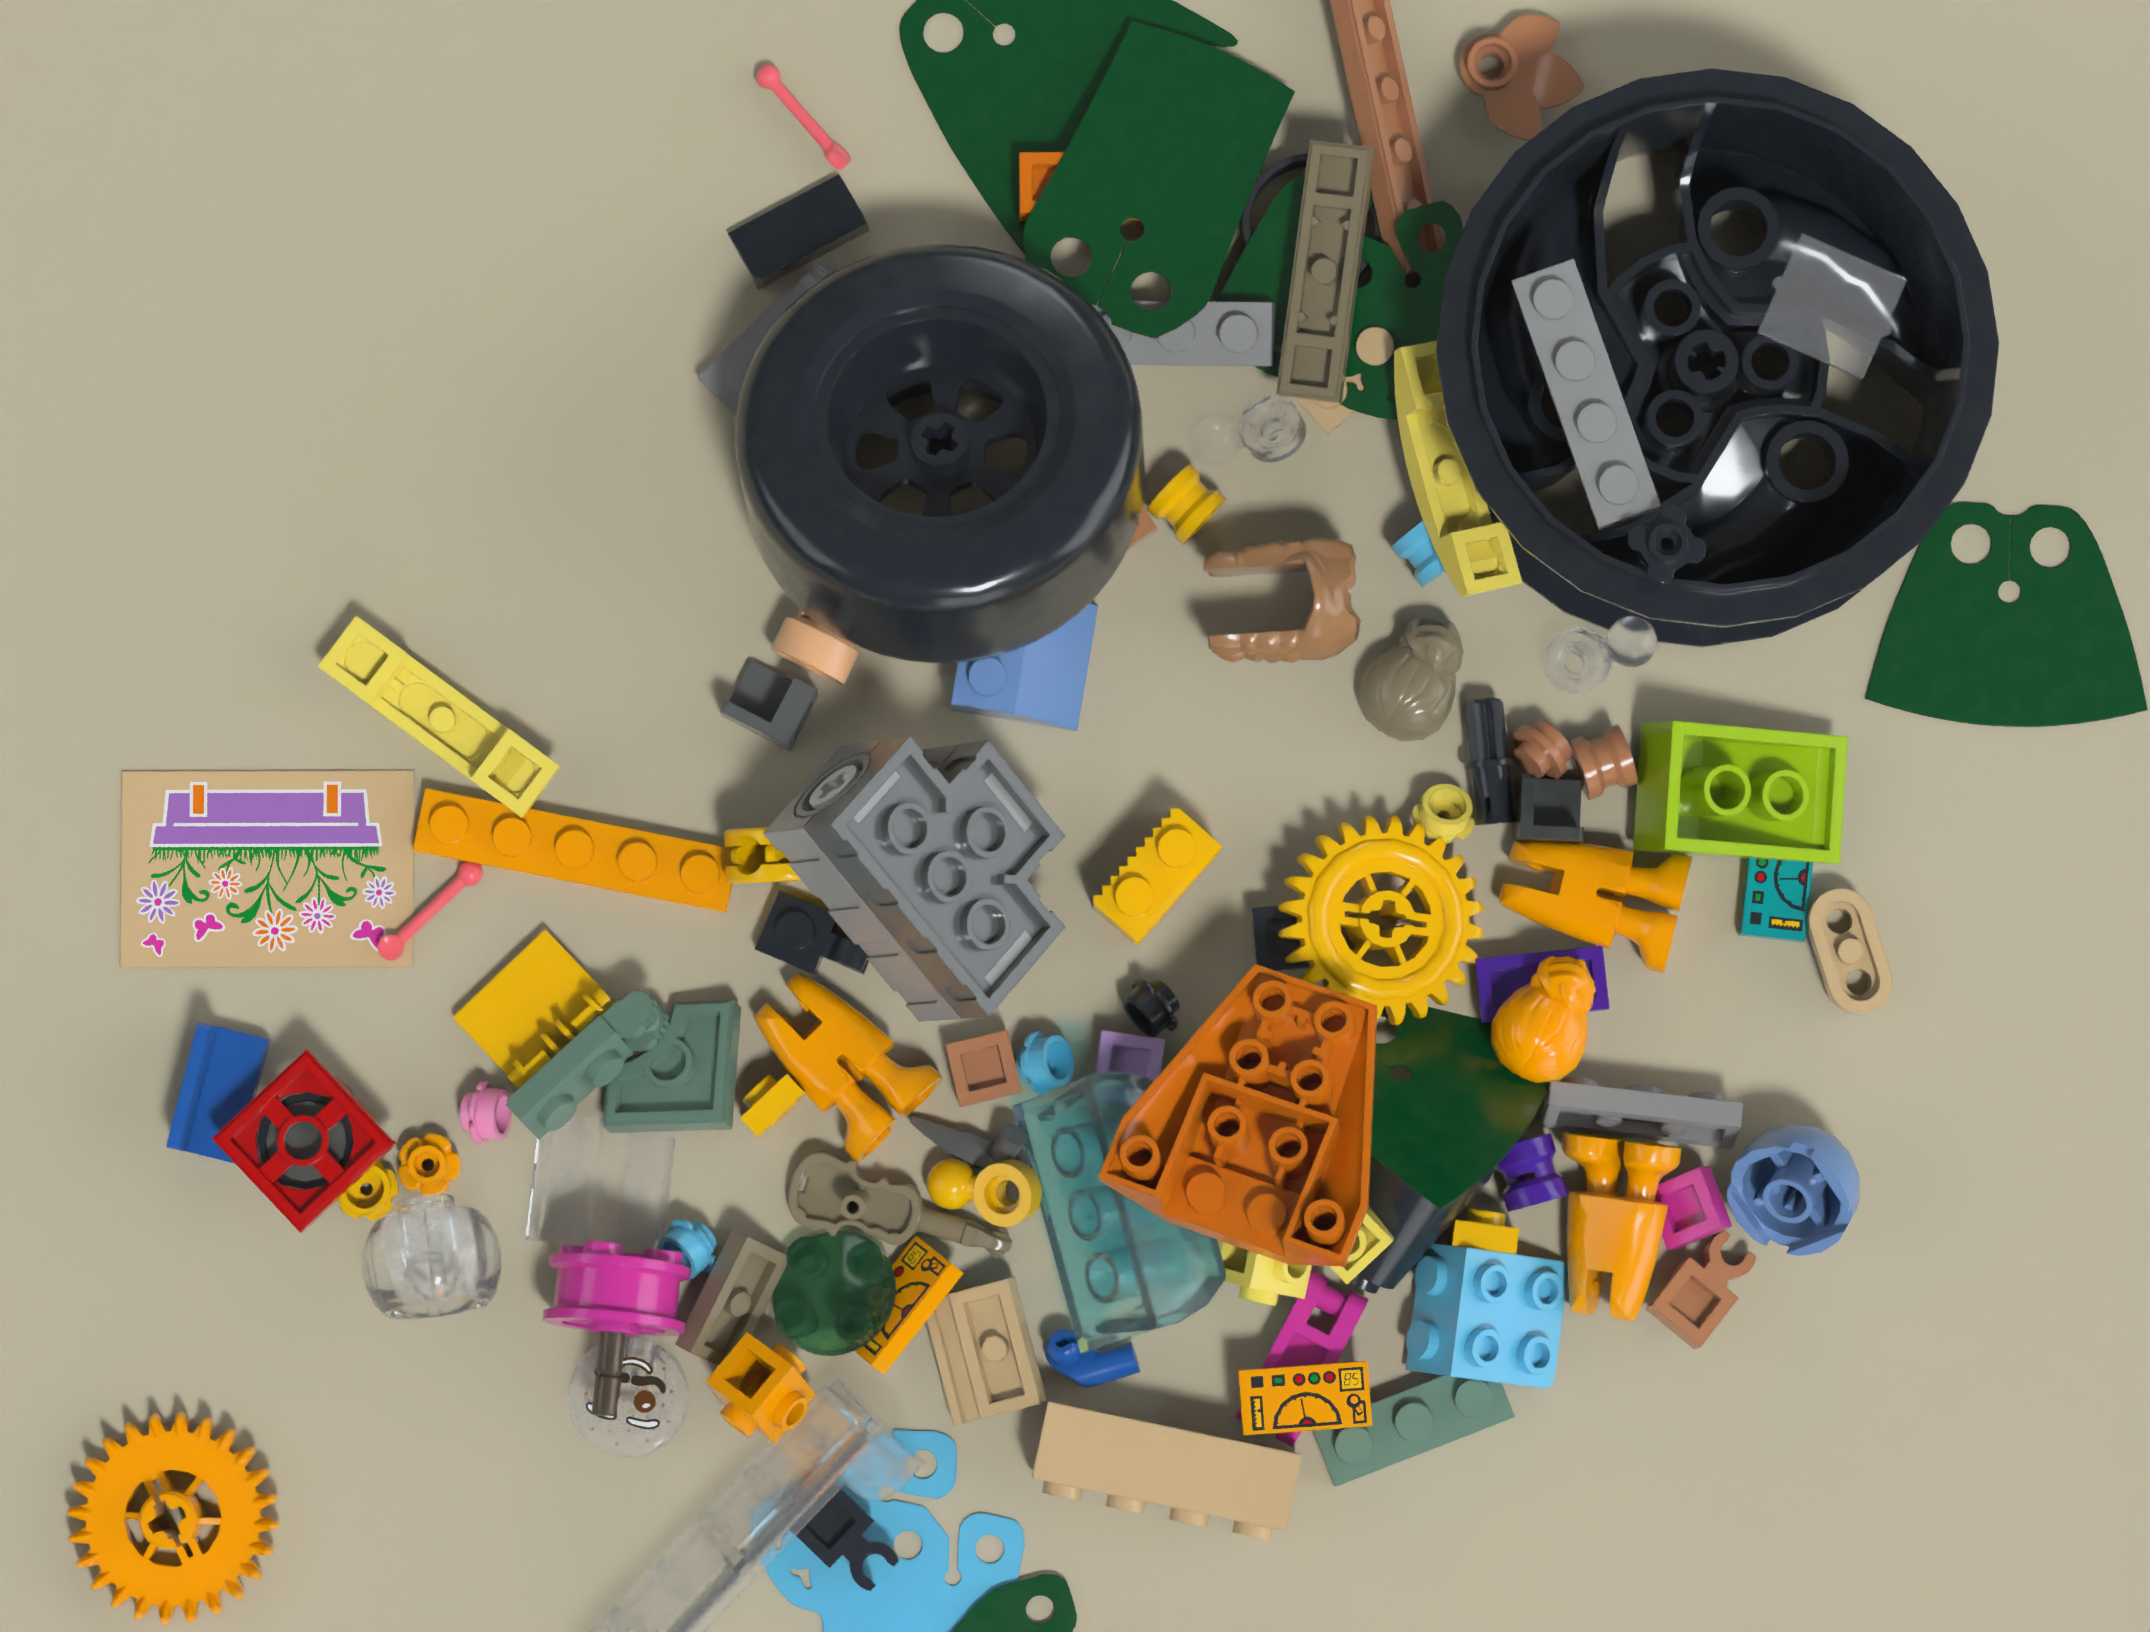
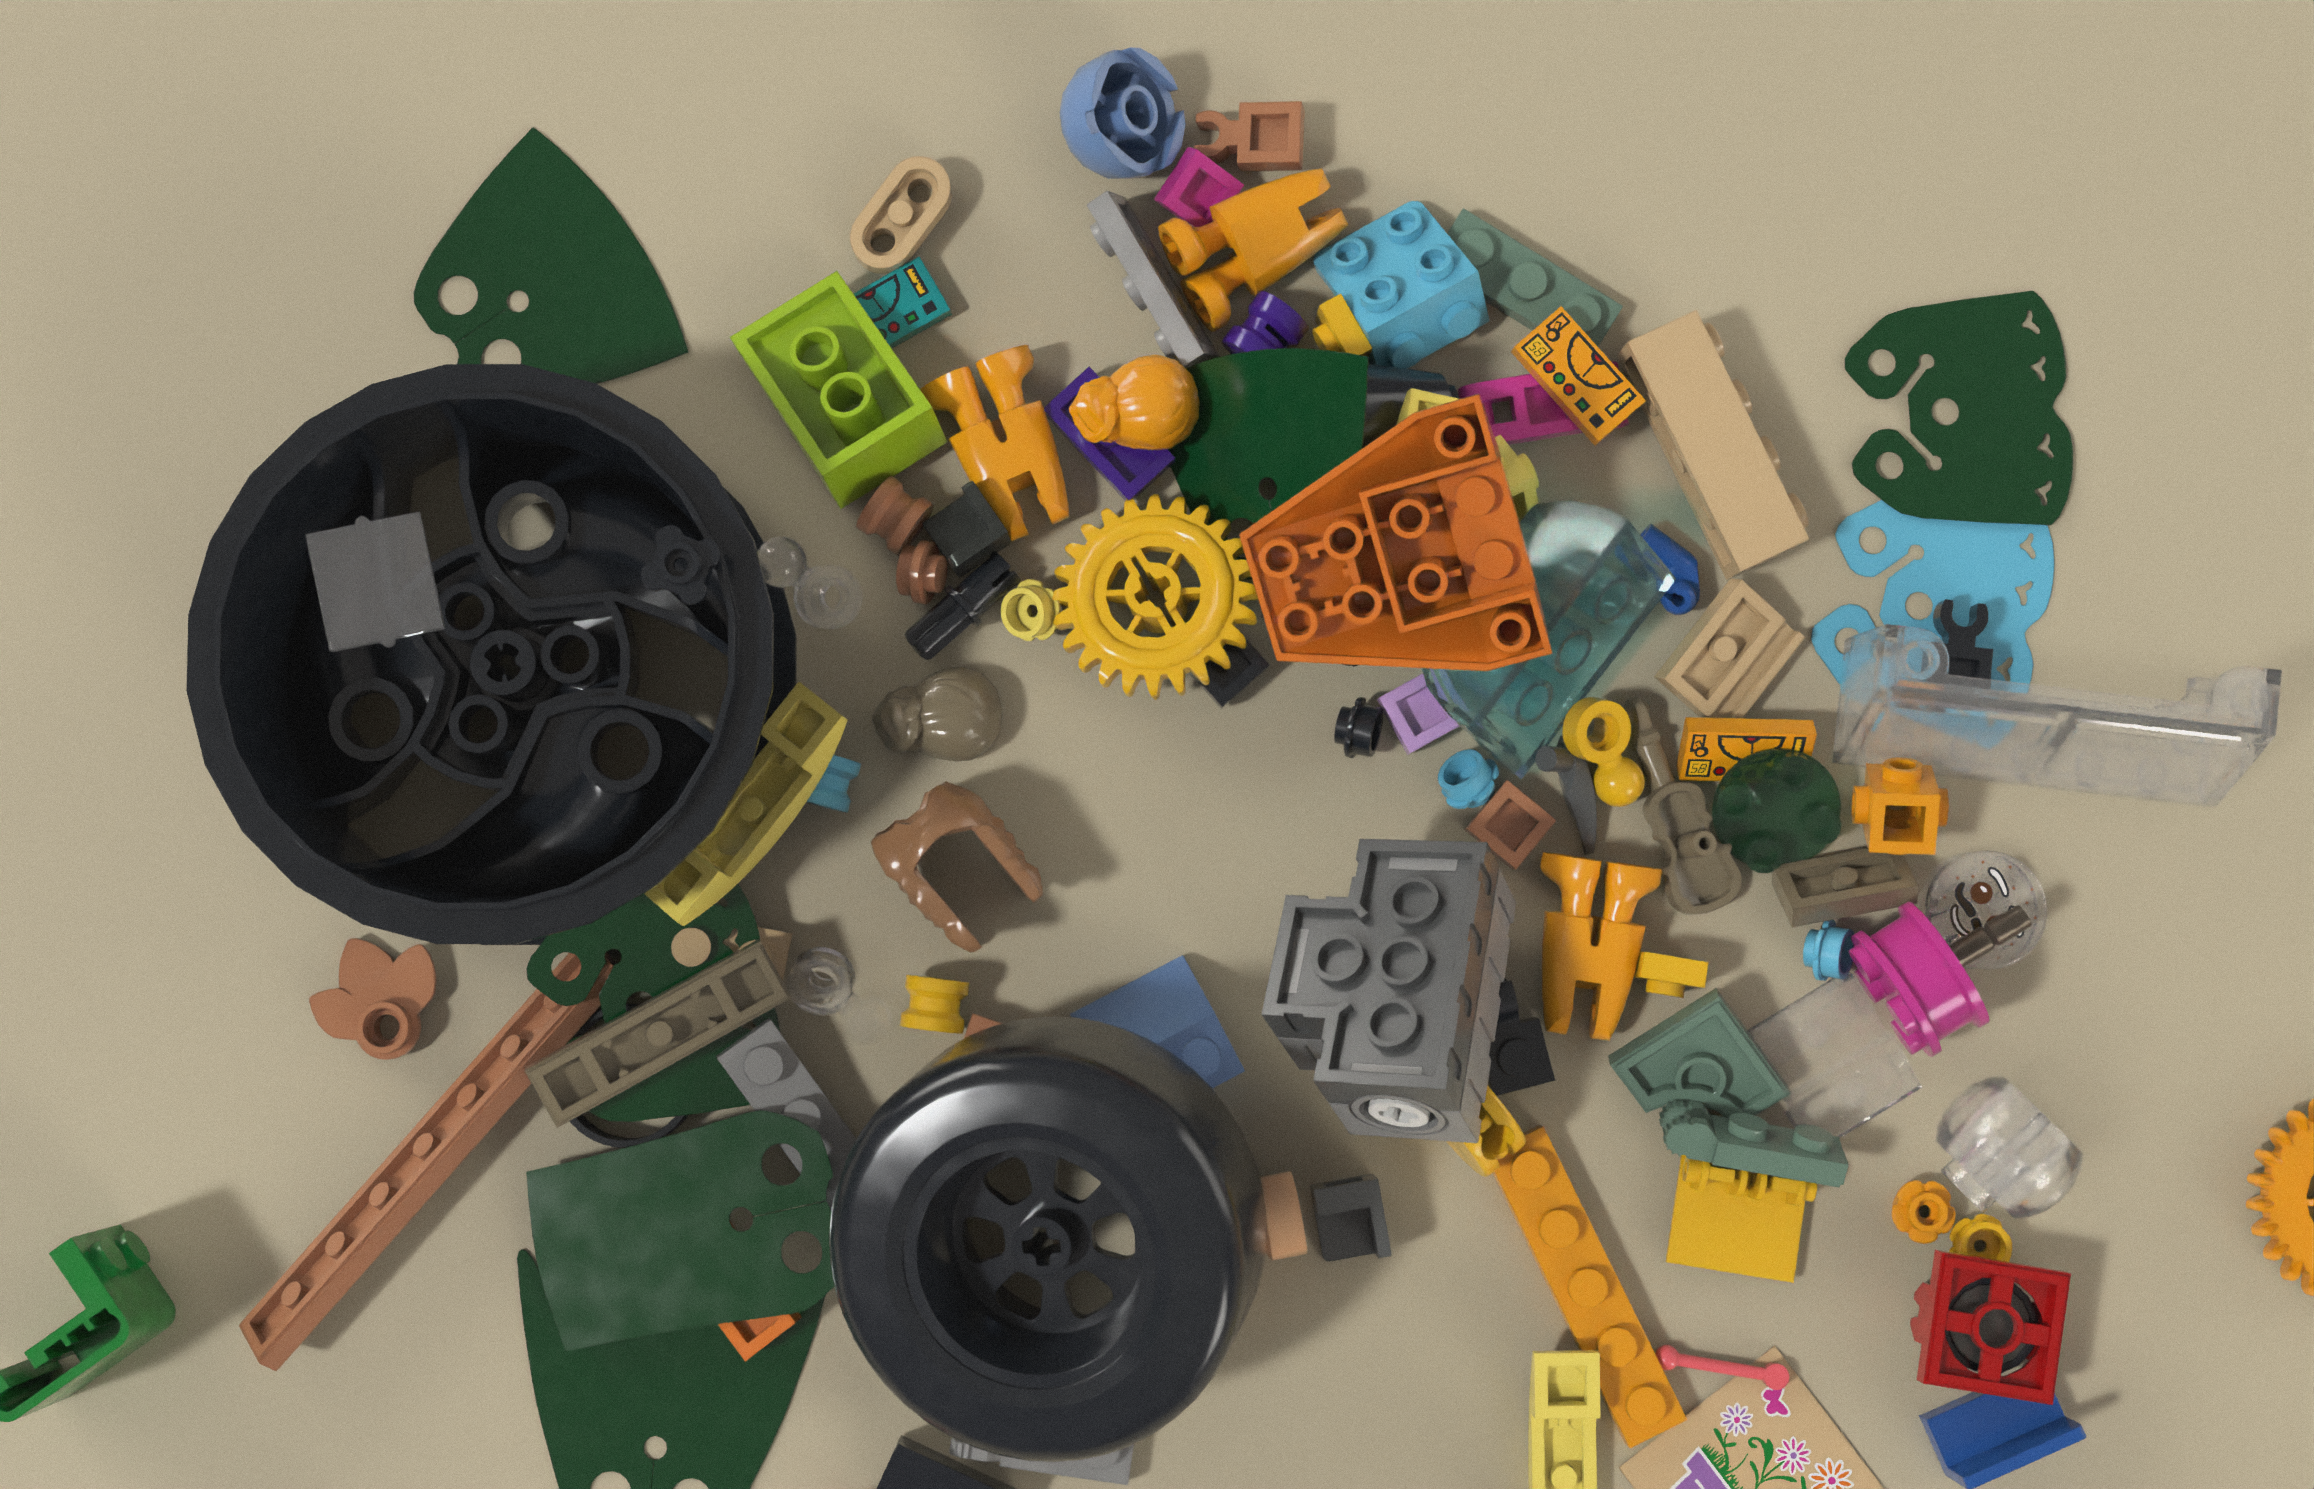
camera: 130 degrees left, 0 degrees up
bright pink plate [460,1081,512,1144] -> none
yellow brick [1092,808,1222,946] -> none
light grey plate [1512,259,1661,530] -> none

